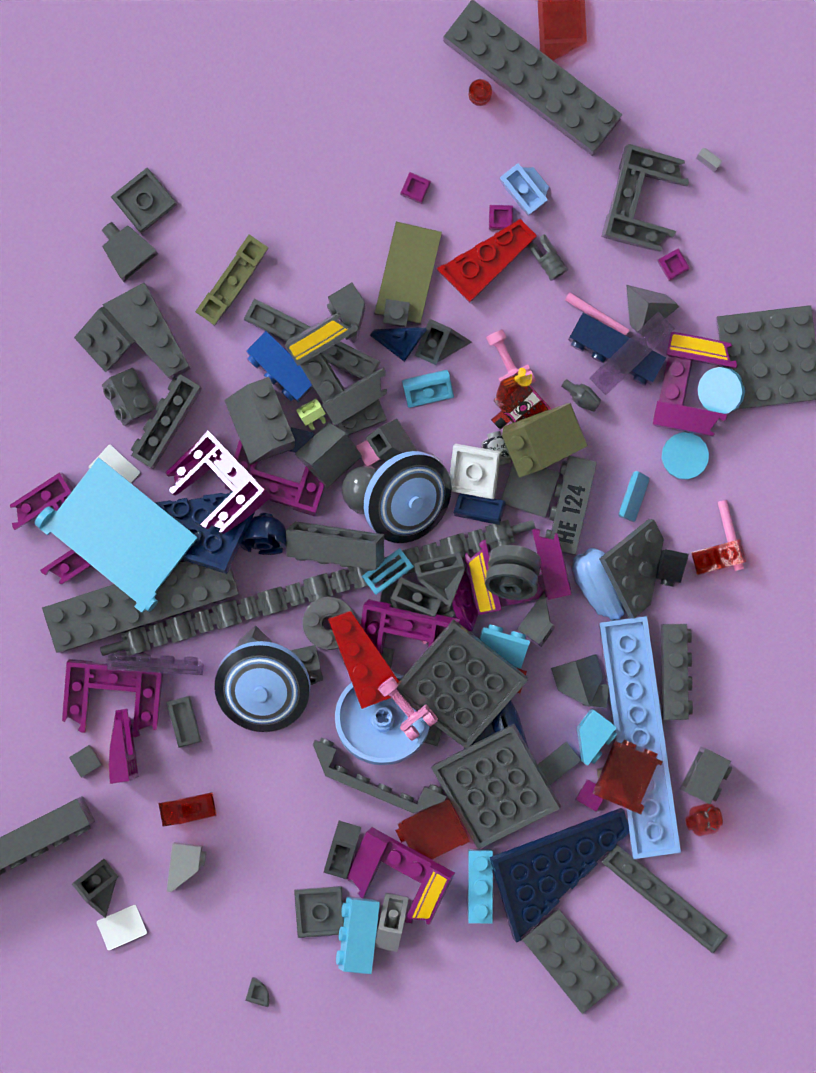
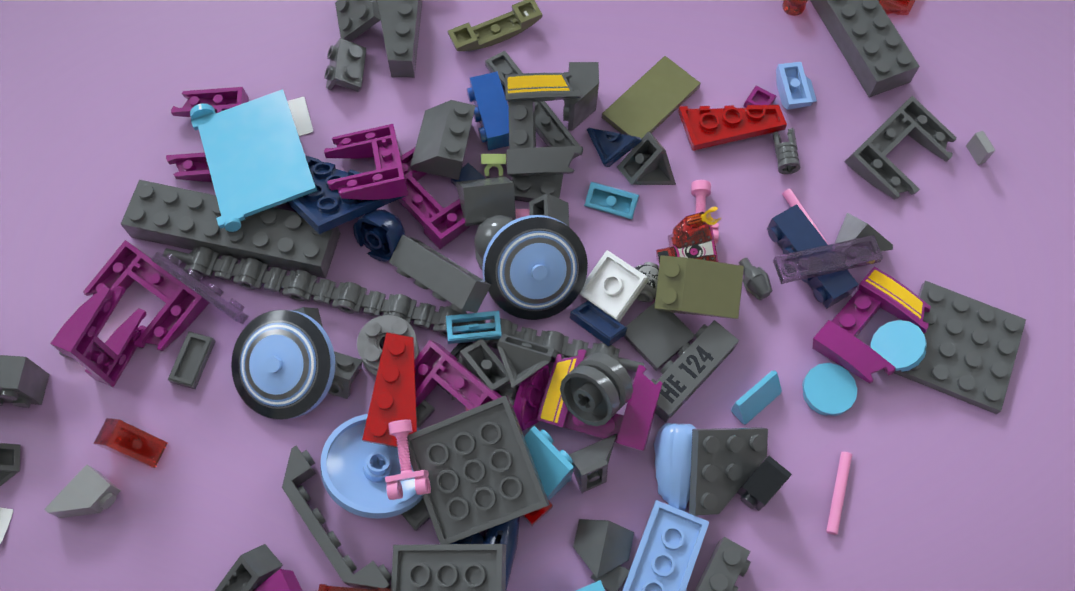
camera: 30 degrees right, 20 degrees down
dark grey brick [131,374,202,470] -> none
dark grey plate [383,299,410,327] -> none
magenta tile [400,172,431,204] -> none
magenta tile [657,248,690,281] -> none
clear red slope [691,539,747,575] -> none

